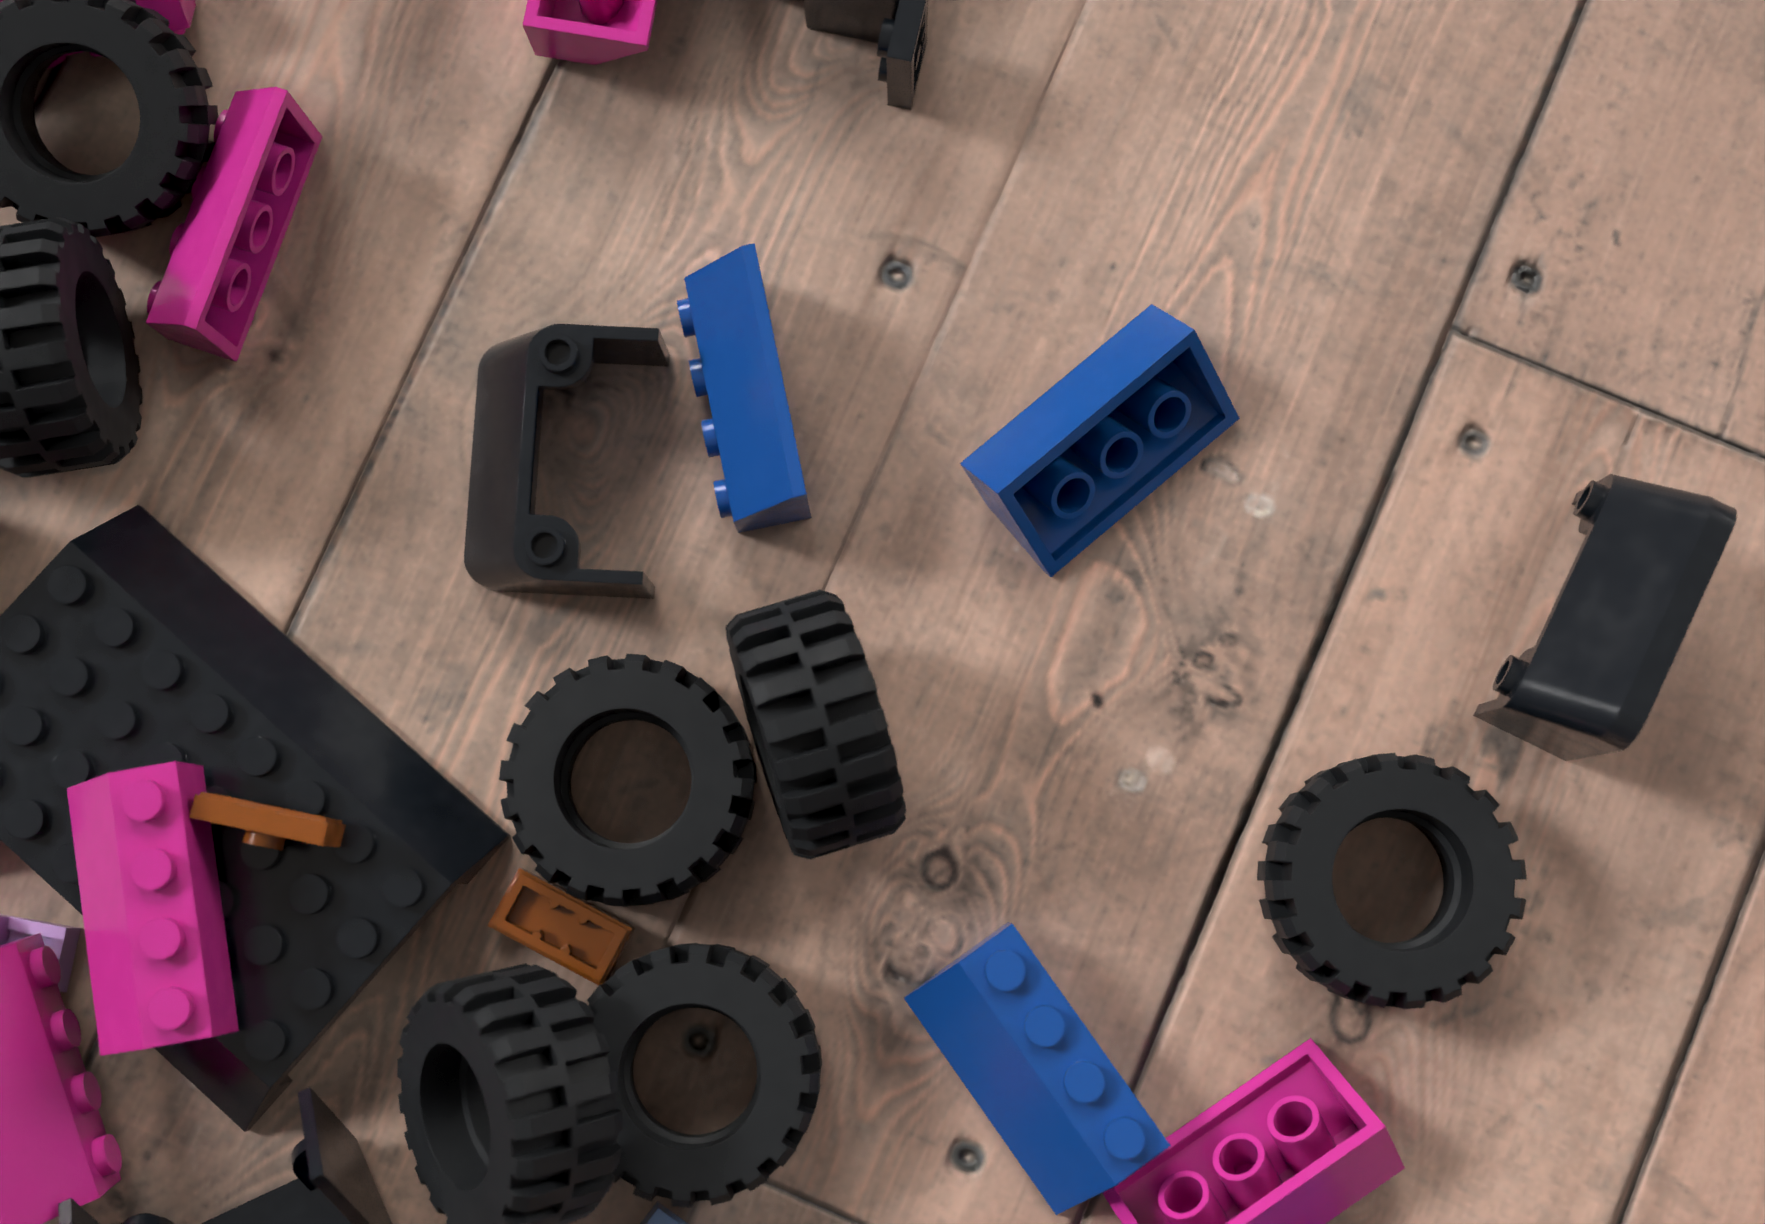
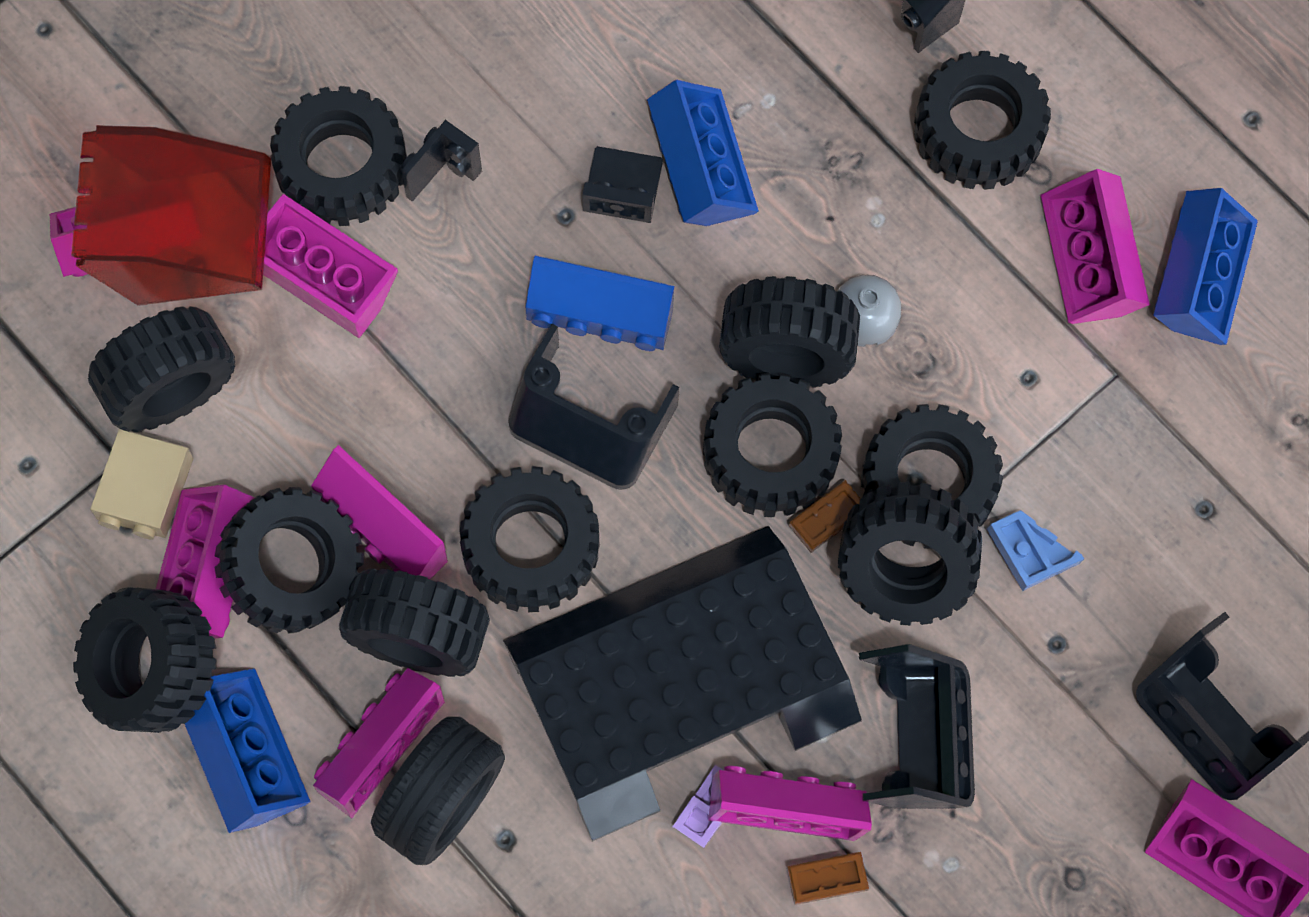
camera: 70 degrees left, 10 degrees down
dark pink slope [67,761,239,1056] -> none
dark orange plate [189,792,346,850] -> none
blue slope [904,922,1171,1215] -> none
none -> black tyre [459,466,600,613]
none -> black bracket [582,146,663,223]
none -> light grey cylinder [837,275,901,347]

